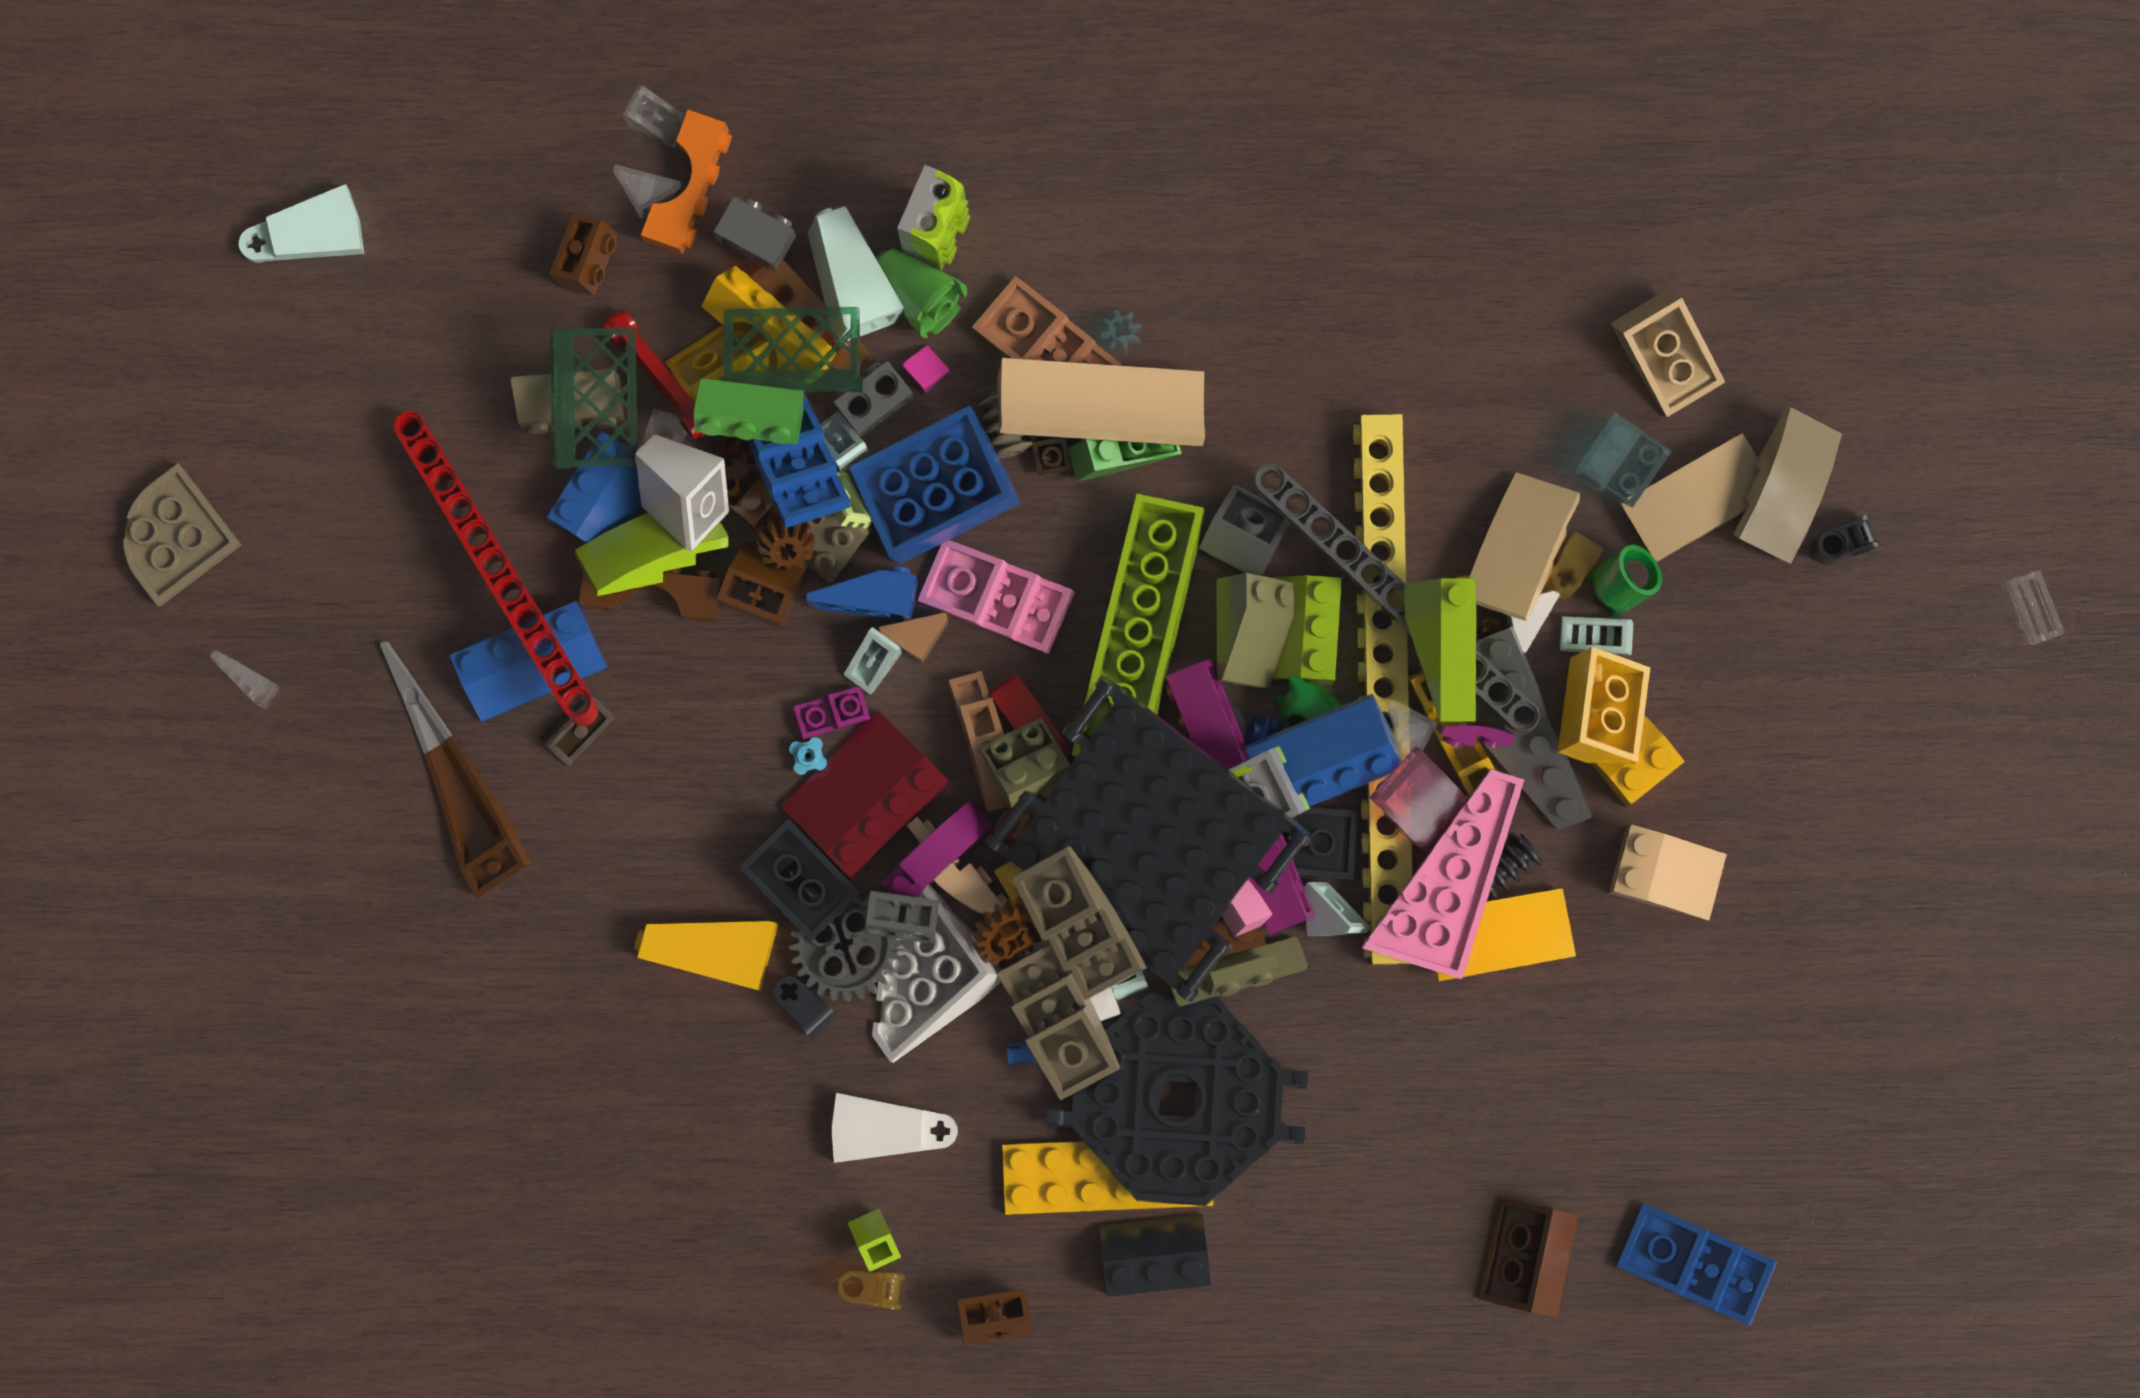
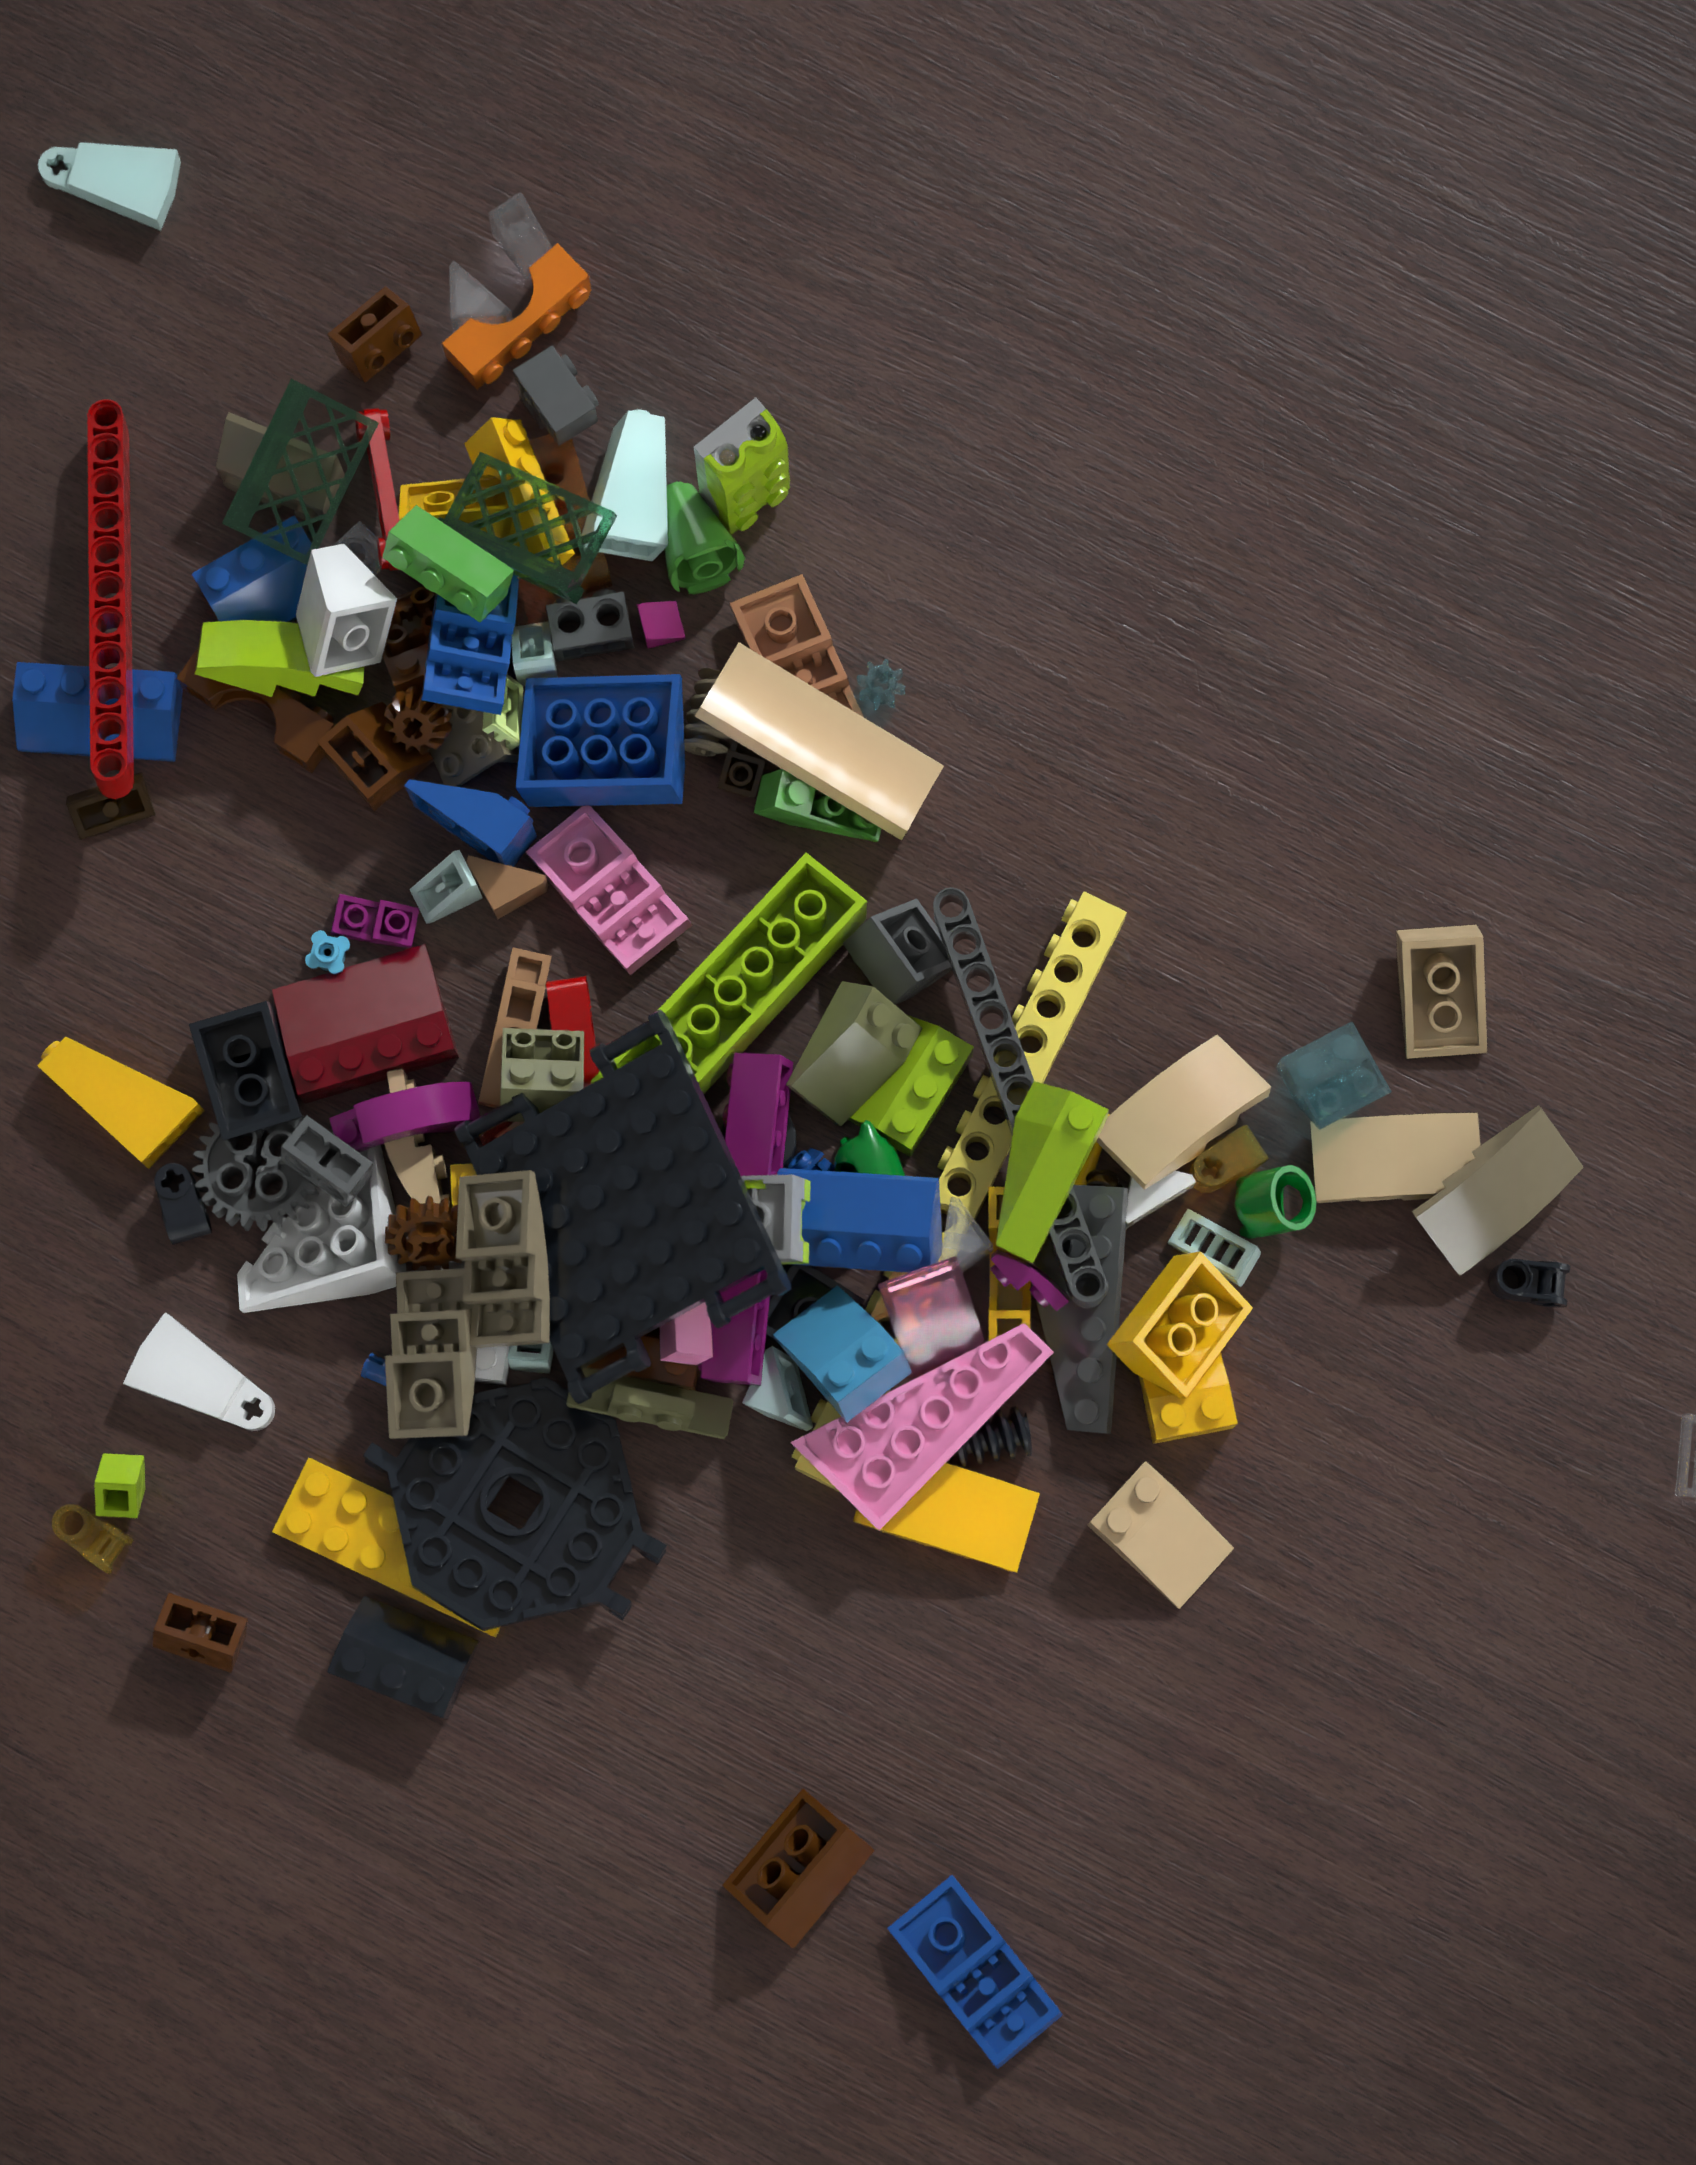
camera: 25 degrees right, 5 degrees down
none -> dark azure slope [773,1285,912,1423]

